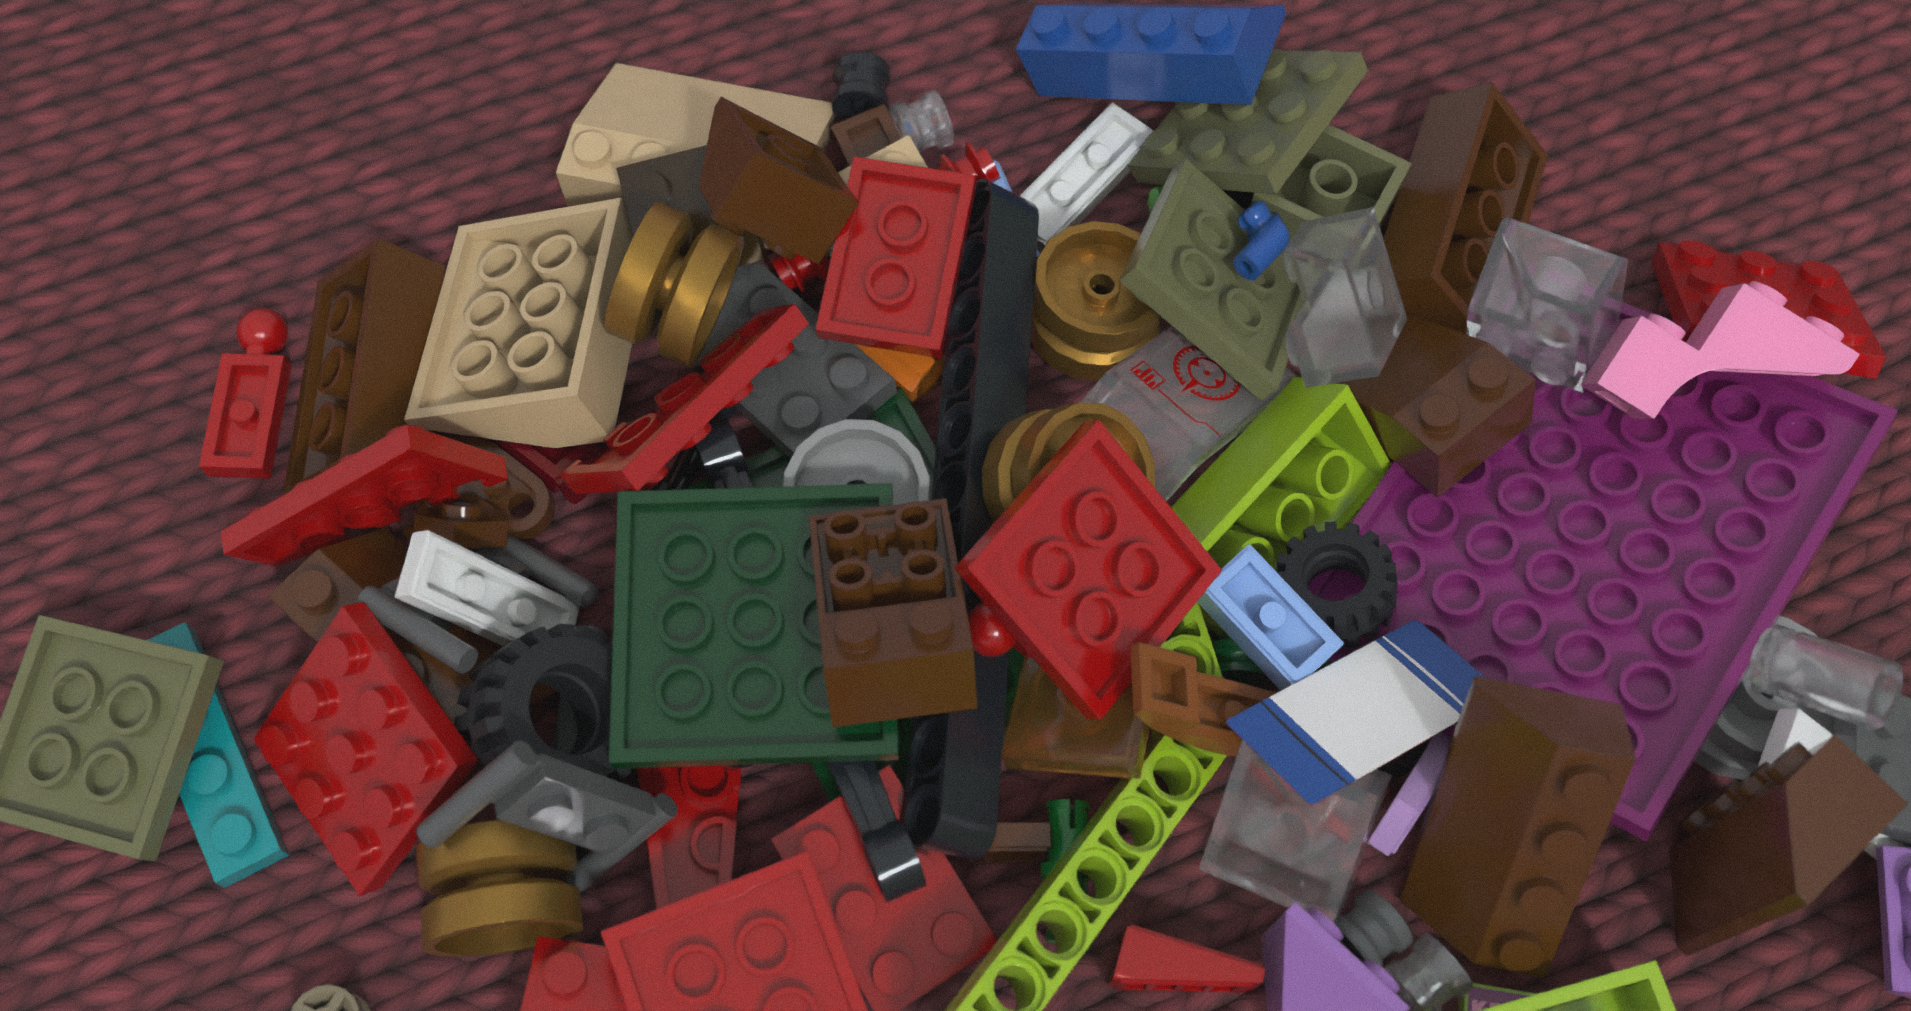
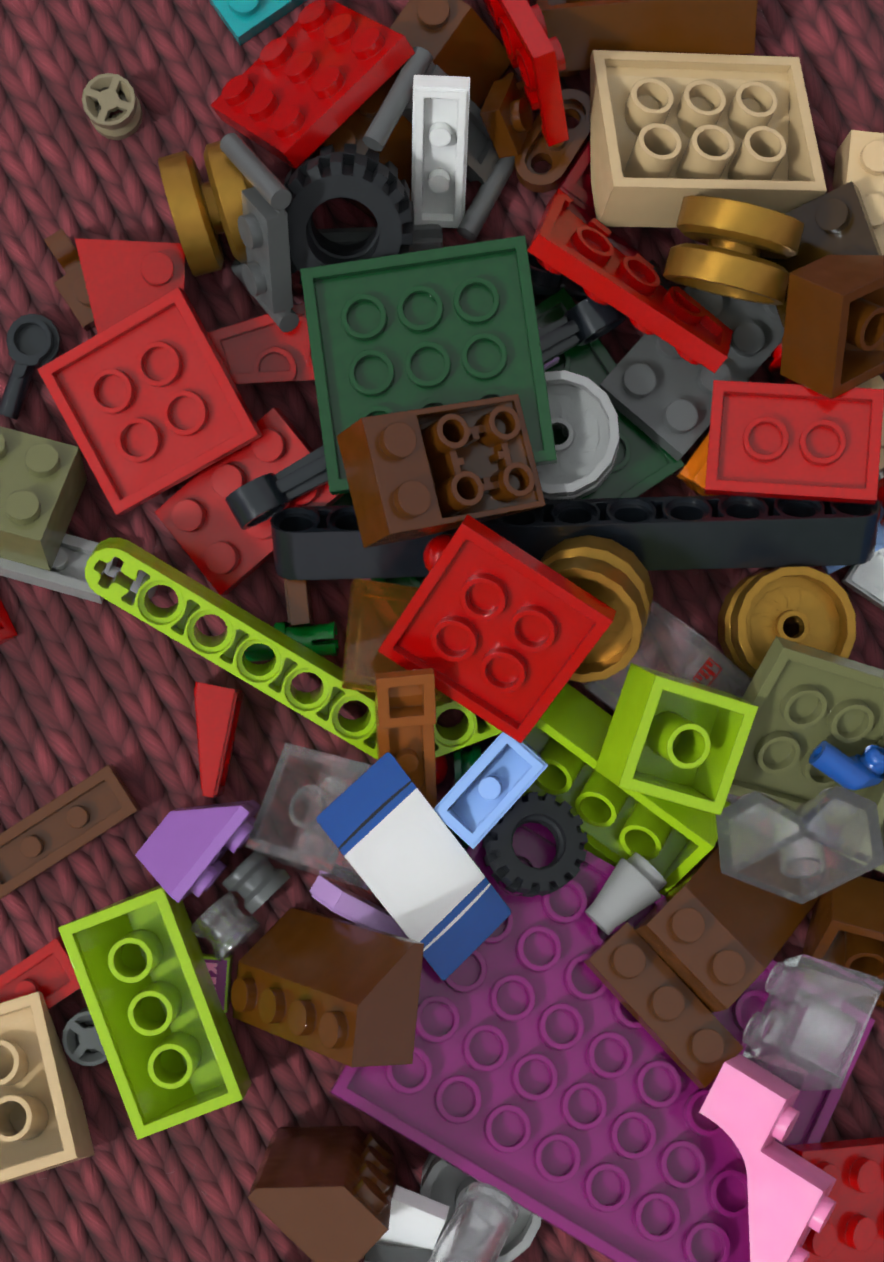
camera: 85 degrees right, 20 degrees up
none -> reddish brown plate [584,922,744,1088]
none -> light grey cone [585,852,667,935]
none -> lime brick [595,663,758,816]

